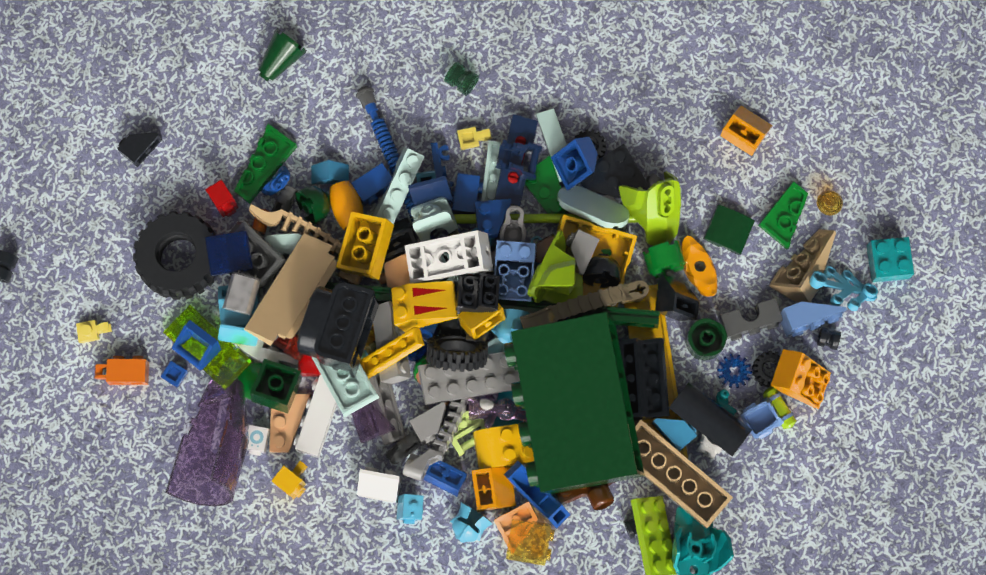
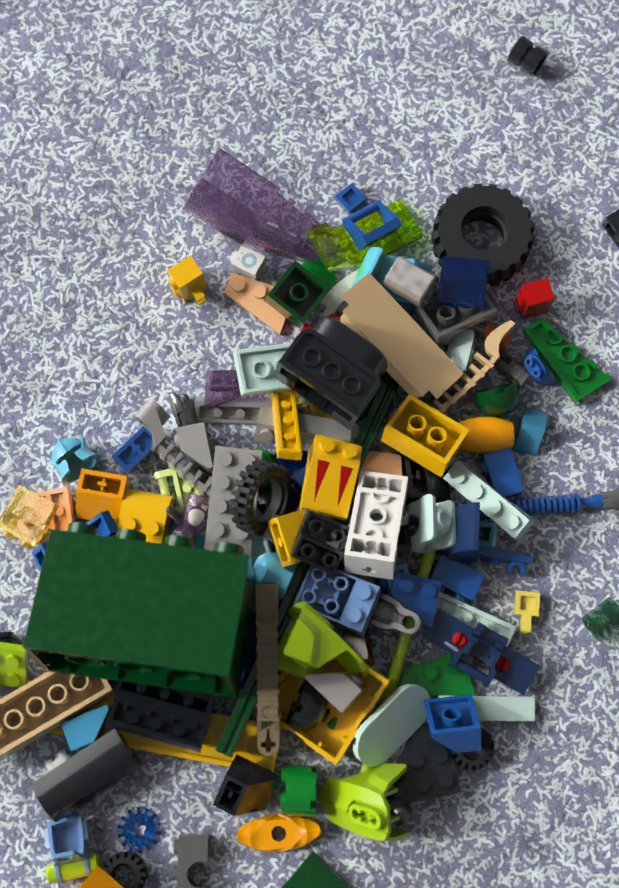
camera: 110 degrees right, 0 degrees up
light yellow plate [76,320,112,343] -> none
orange brick [94,356,149,385] -> none
white brick [294,375,337,458] -> none
white slope [357,467,401,503] -> none
medium azure head [396,494,424,524] -> none
dark green brick [686,318,727,360] -> none
teal arm [716,389,737,415] -> none

